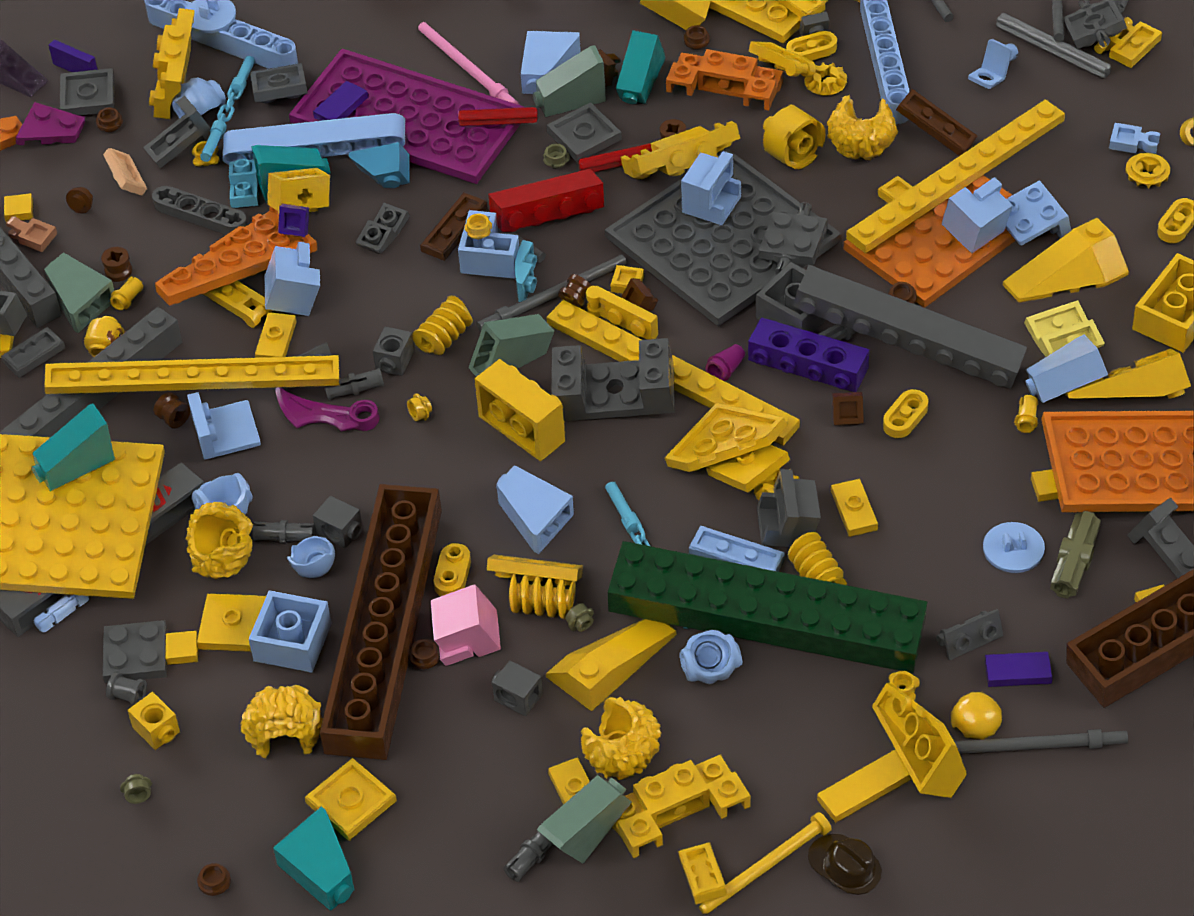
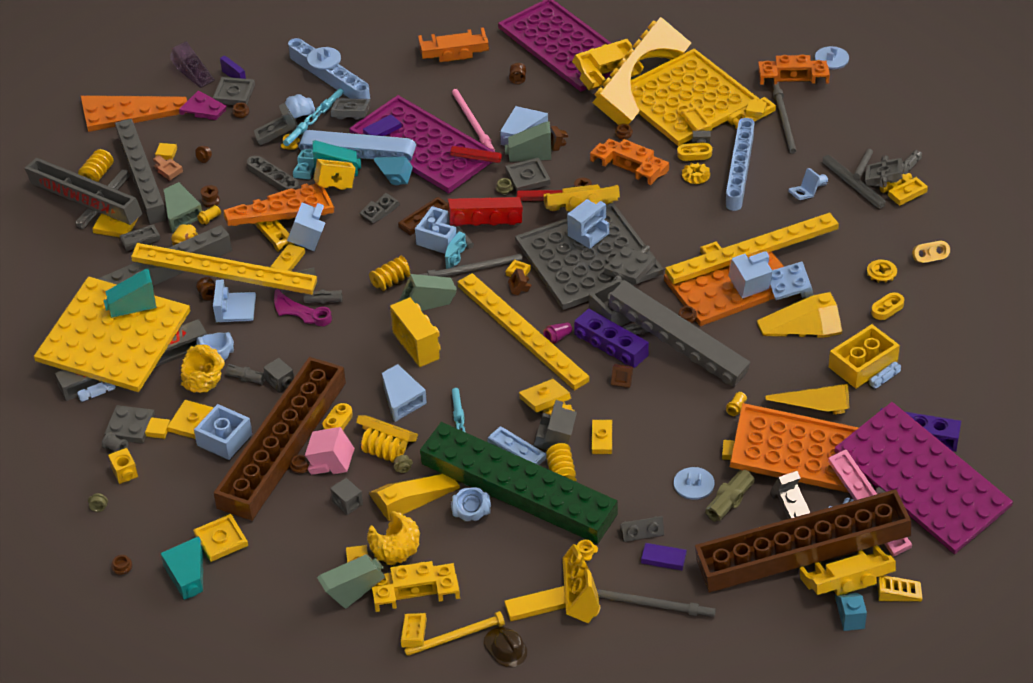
camera: 15 degrees right, 5 degrees down
light nougat plate [103,148,147,196] -> none
yellow bracket [149,8,195,119] -> none
yellow hair [241,685,323,759] -> none
dark purple tile [278,204,309,237] -> none
light blue hair [287,536,335,578] -> none
dark grey brick [373,326,414,376] -> none
yellow plate [407,393,432,421] -> none
yellow plate [465,214,492,240] -> none
dark grey pin [503,831,553,882] -> none
dark grey plate [552,338,675,421] -> none
reddish brown wheel [558,274,592,308] -> none
yellow plate [586,286,658,340] -> none
teal slope [616,30,666,104] -> none
yellow plate [664,403,787,472] -> none
yellow plate [748,41,816,77] -> none
yellow brick [763,104,826,169] -> none
yellow hair [827,95,898,160] -> none
yellow plate [883,389,928,438] -> none
reddish brown tile [896,89,978,156] -> none
yellow hair [951,692,1002,740] -> none
light yellow slope [1024,300,1105,357] -> none
light blue slope [1025,334,1108,403] -> none
light blue plate [1109,123,1160,154] -> none

